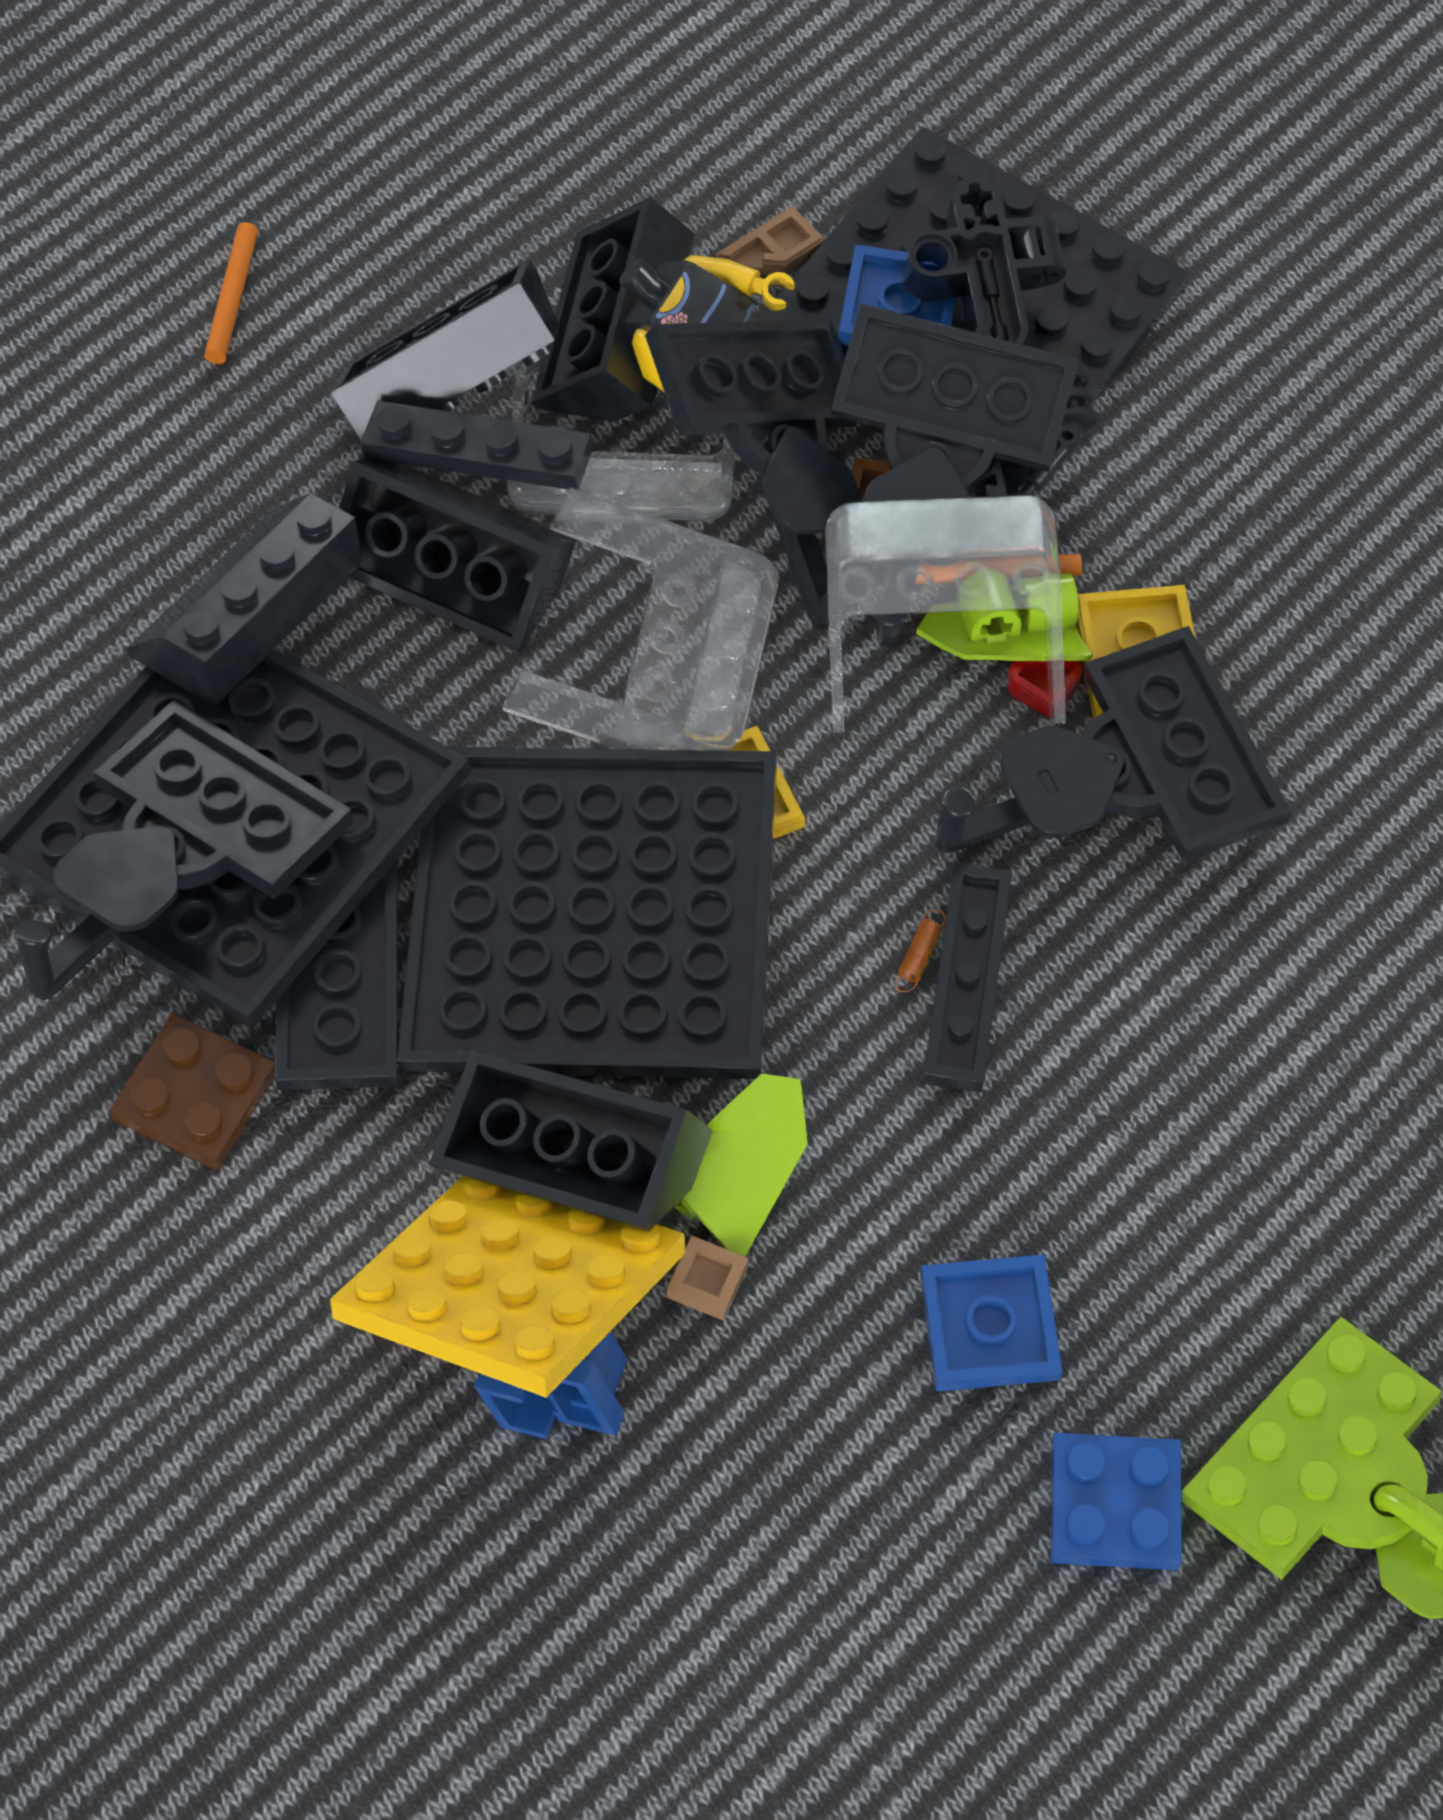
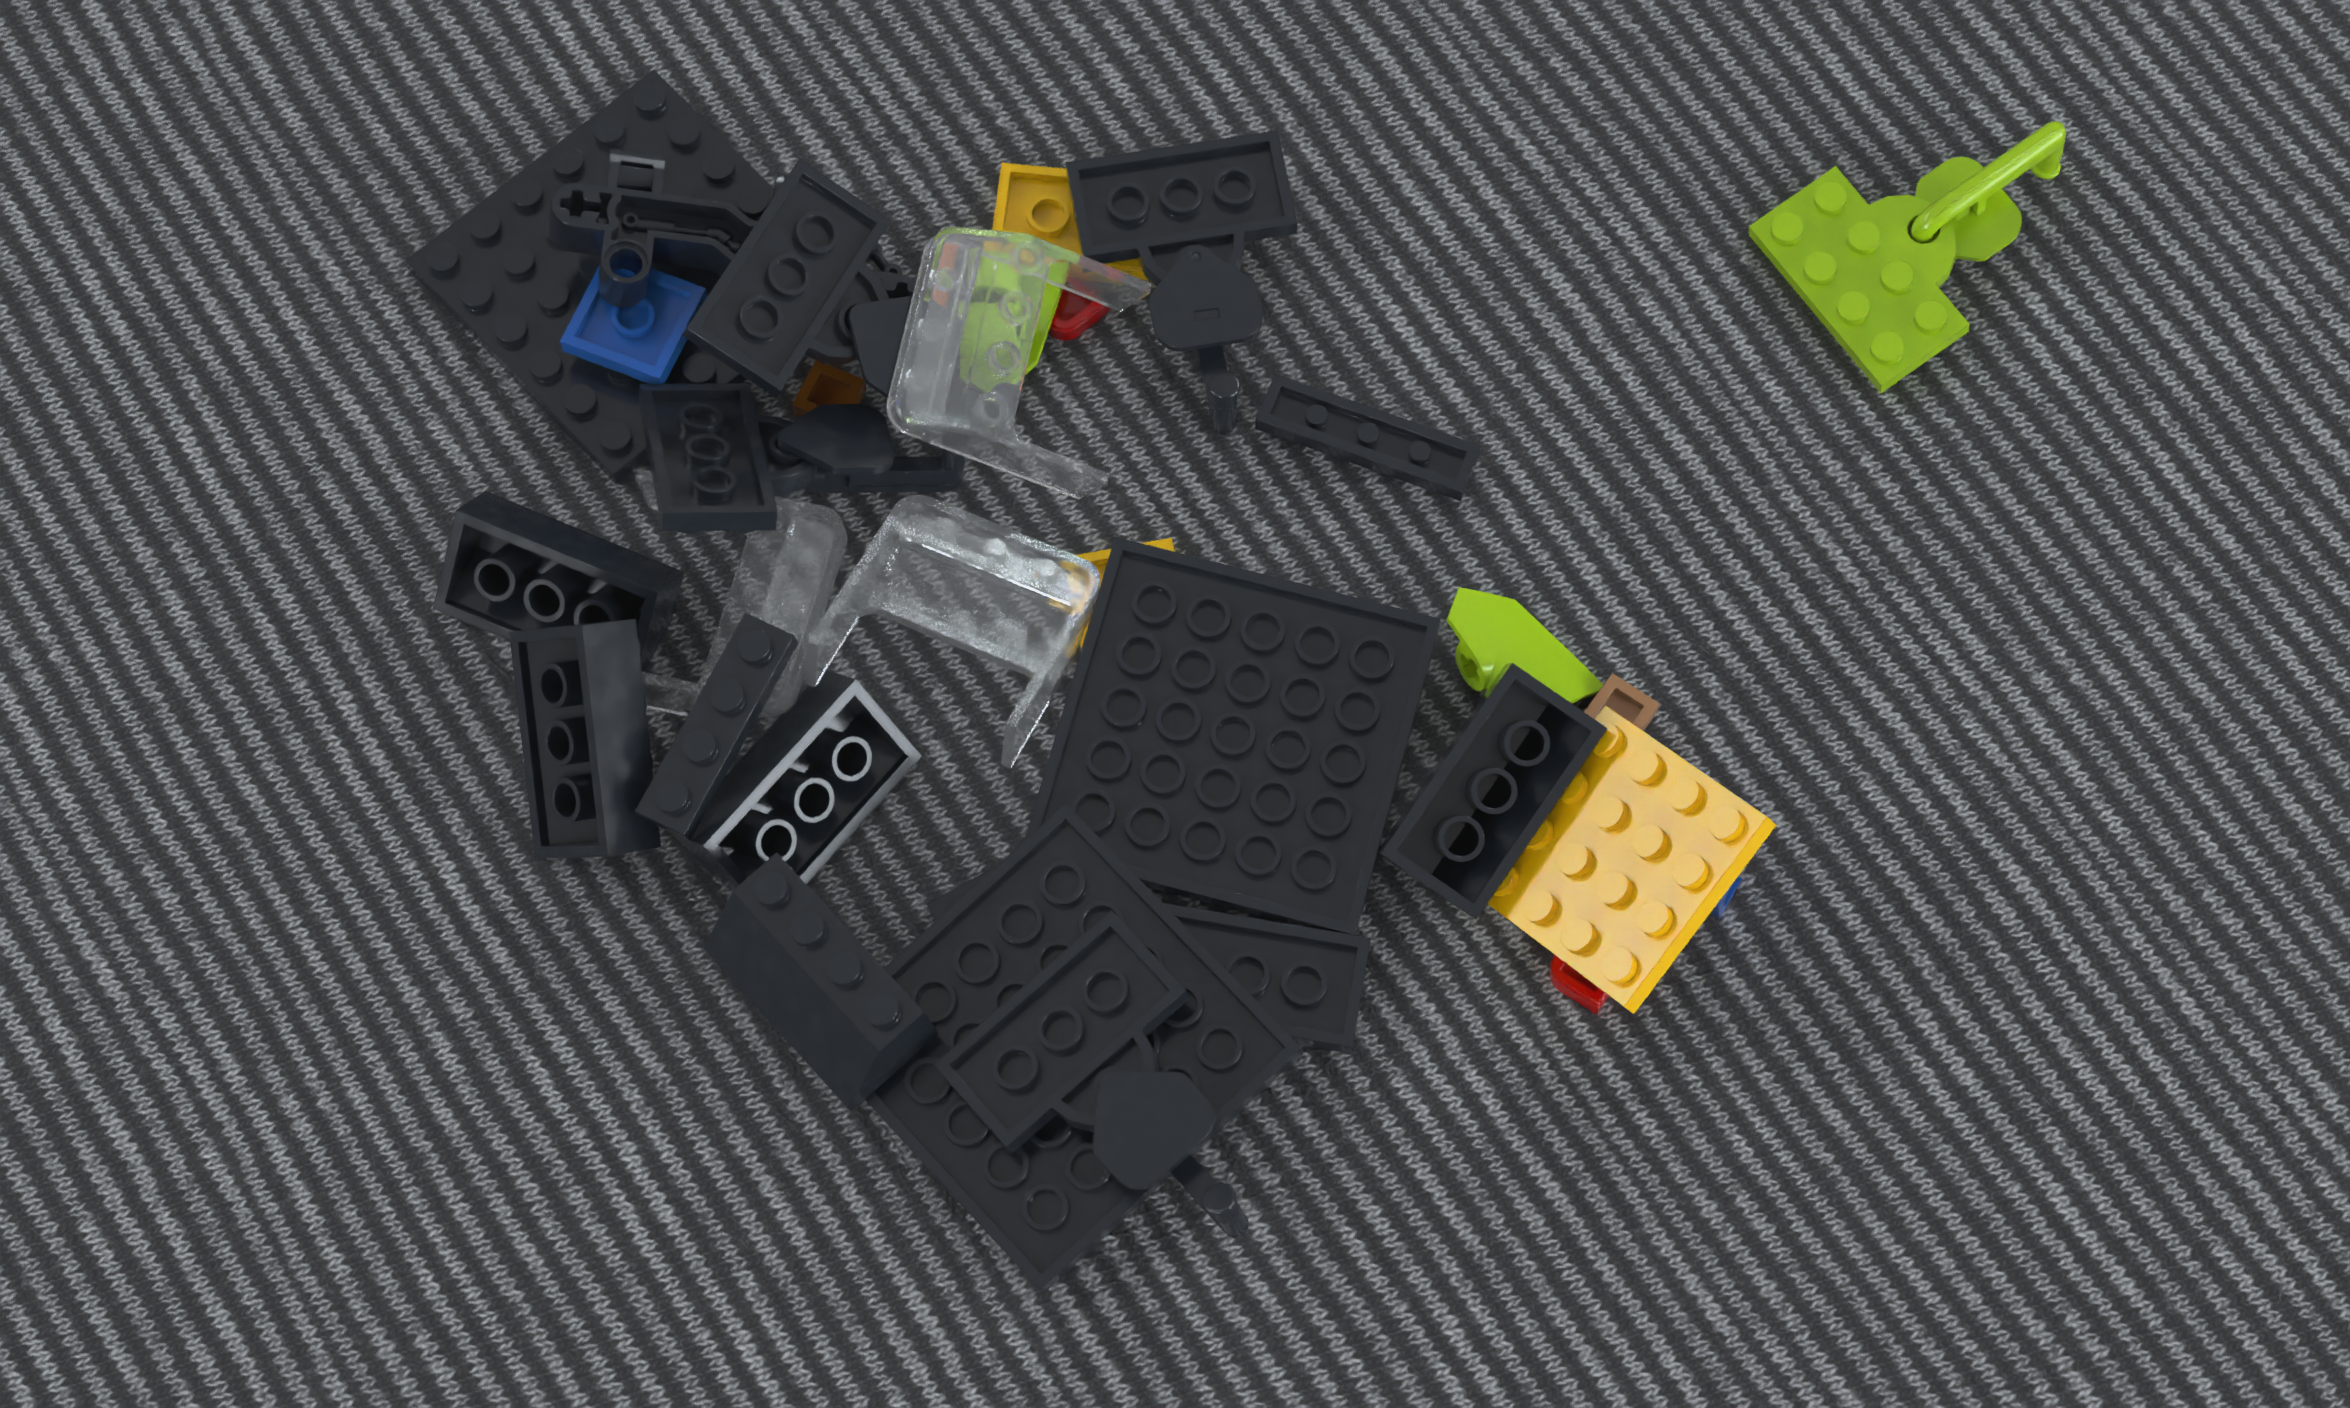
camera: 75 degrees left, 5 degrees up
reddish brown plate [109,1013,275,1171] -> none
orange bar [204,222,258,364] -> none
torso [620,255,795,392] -> none
medium nougat tile [716,206,825,276] -> none
orange piece [895,910,946,992] -> none
blue plate [920,1254,1062,1392] -> none
blue plate [1050,1433,1182,1571] -> none

